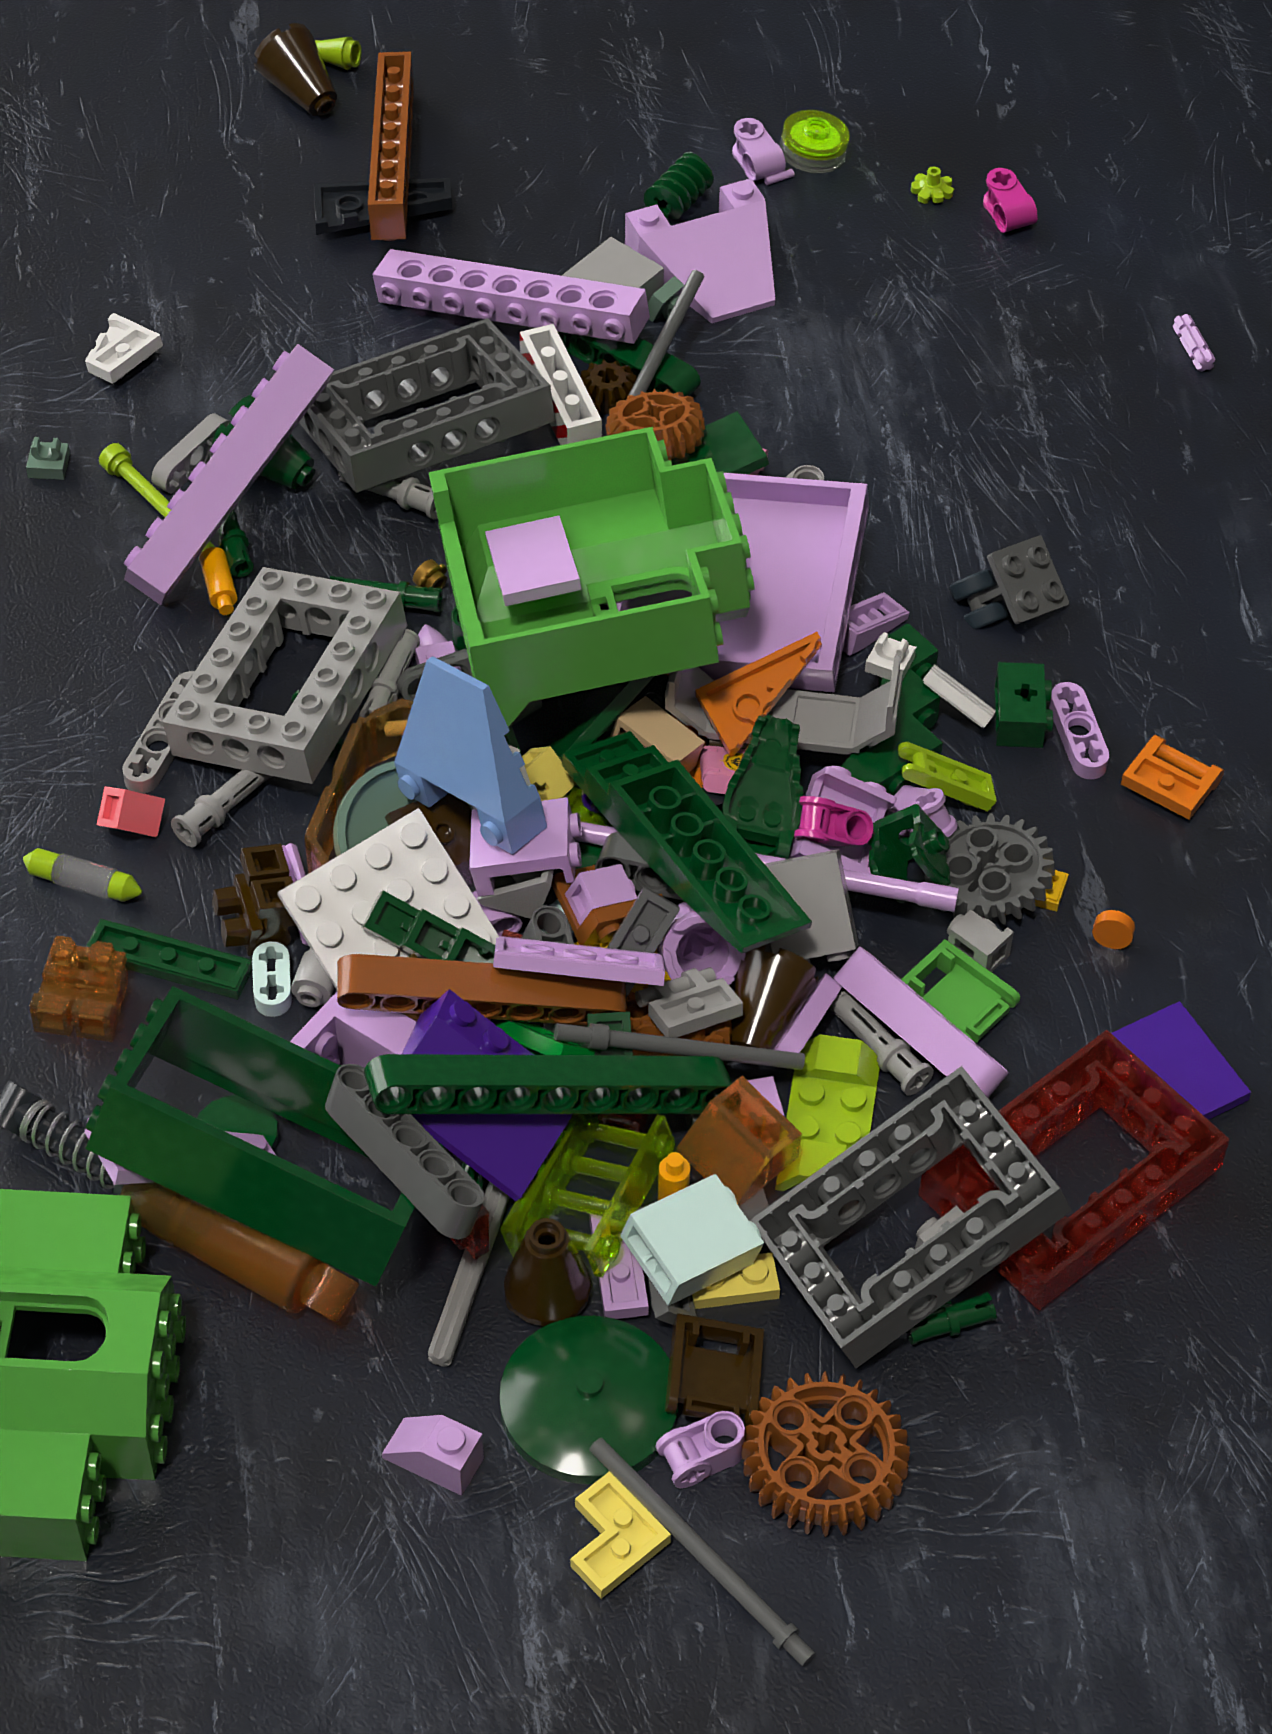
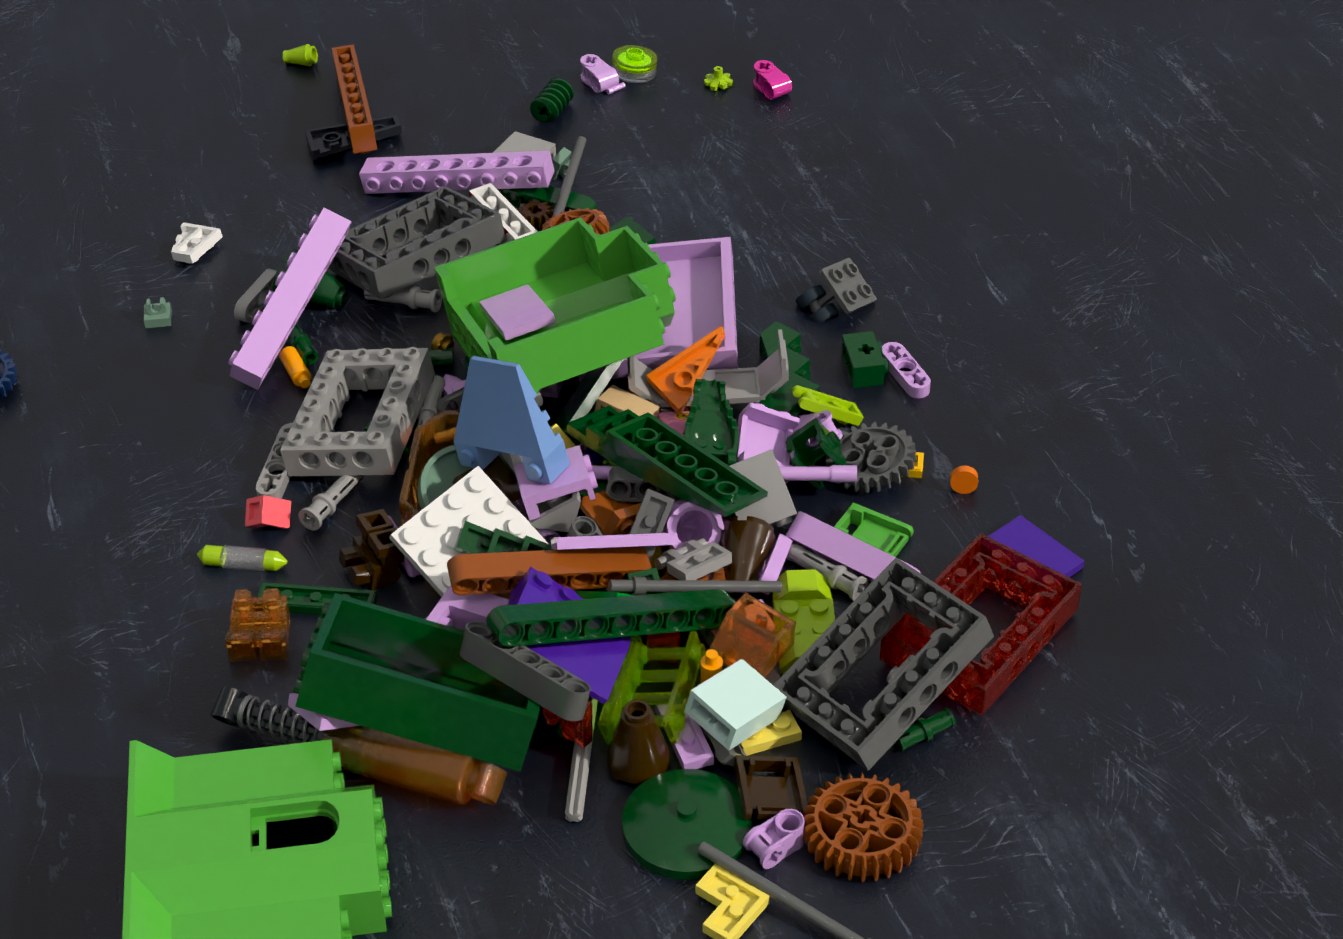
camera: 10 degrees left, 10 degrees down
lime piece [99,443,215,553] -> none
light aqua beam [252,941,292,1017] -> none
dark brown cone [254,23,337,116] -> none
light grey brick [291,948,335,1007] -> none
lavender slope [382,1415,484,1496] -> none
lavender brick [565,864,637,925] -> none
lavender wedge [625,178,775,323] -> none
dark pink piece [794,796,873,846] -> none
lavender slope [842,592,910,656] -> none
white tile [865,632,916,681] -> none
white tile [922,664,996,727] -> none
light grey brick [947,910,1014,972] -> none
orange plate [1121,734,1224,820] -> none
lavender axle [1173,314,1215,372] -> none

